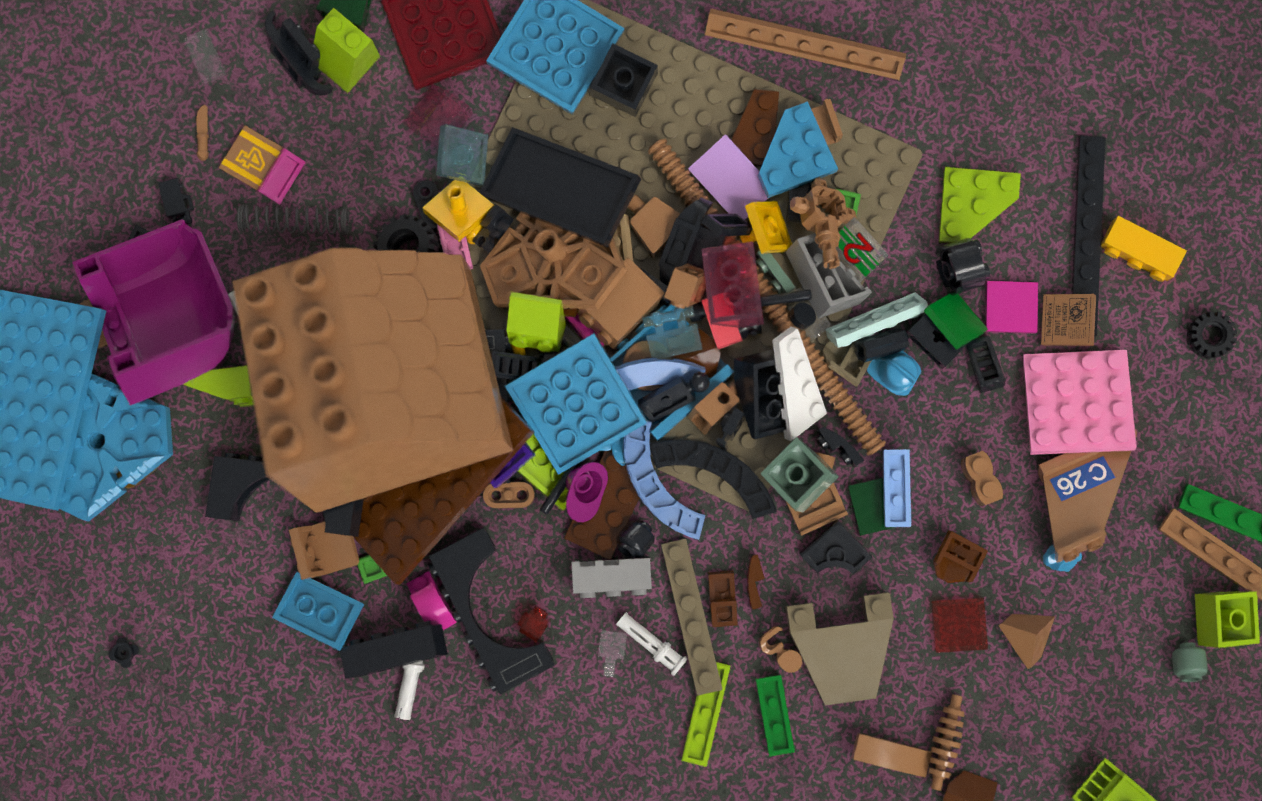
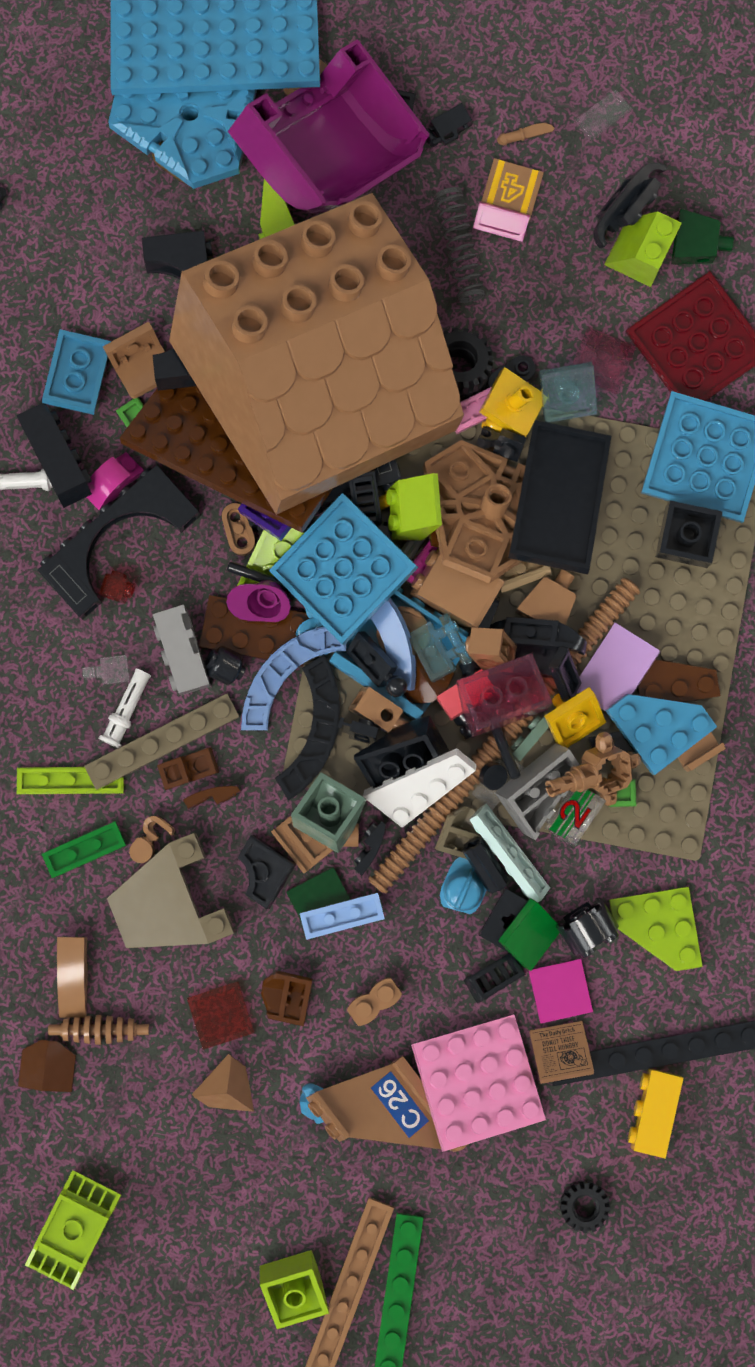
camera: 70 degrees right, 0 degrees up
sand green head [1172,642,1208,682] -> none

